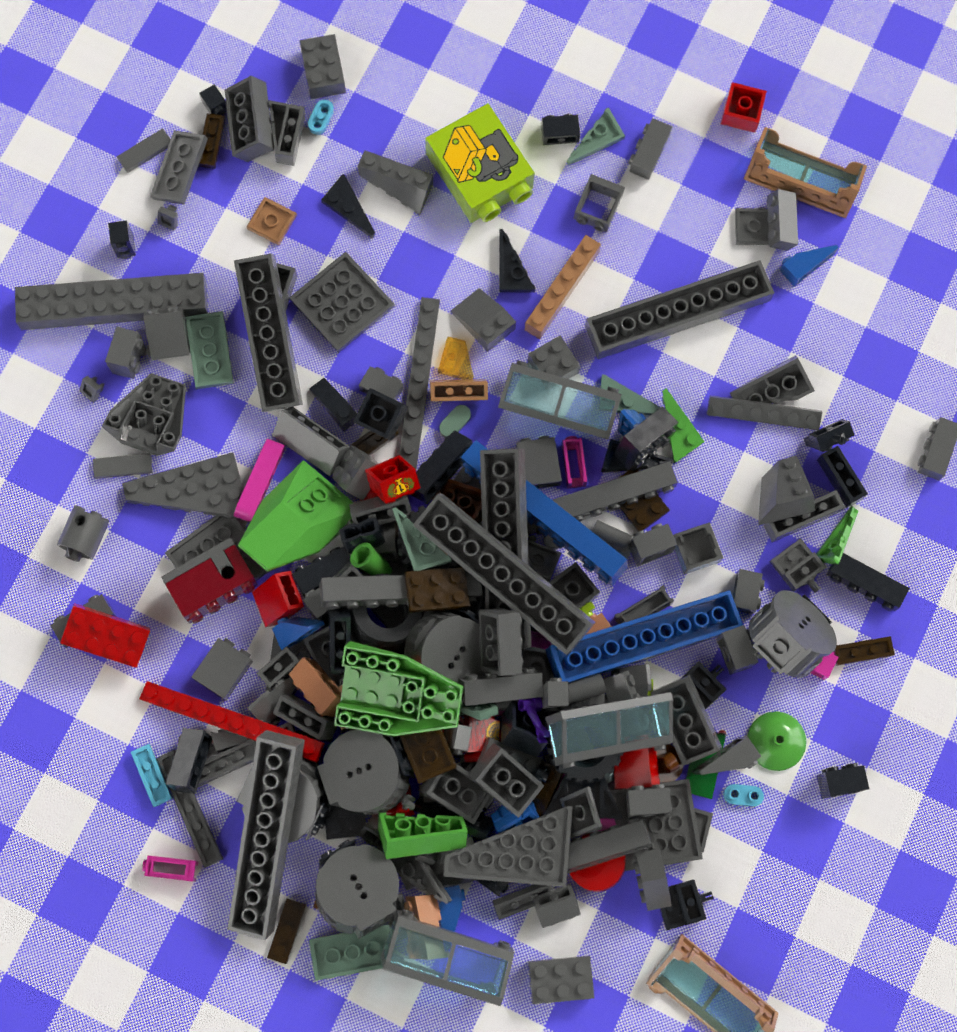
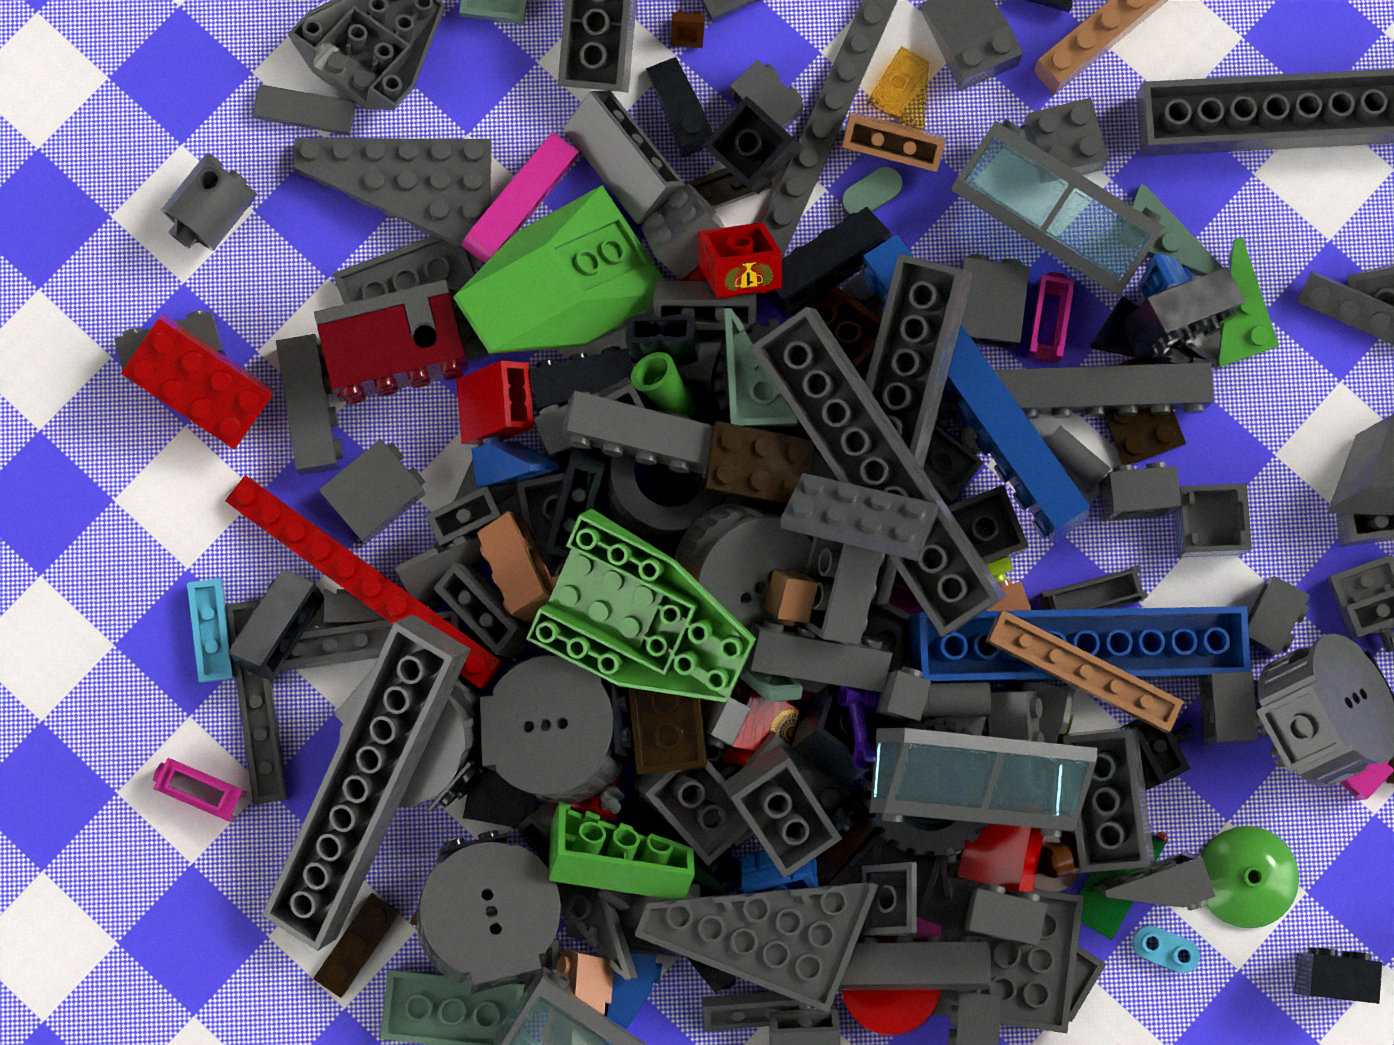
camera: 15 degrees right, 5 degrees up
none -> dark grey brick [276,334,344,475]
none -> reddish brown tile [670,10,705,48]
none -> medium nougat brick [764,569,818,626]
none -> dark grey plate [781,473,938,561]
none -> medium nougat plate [985,610,1184,733]

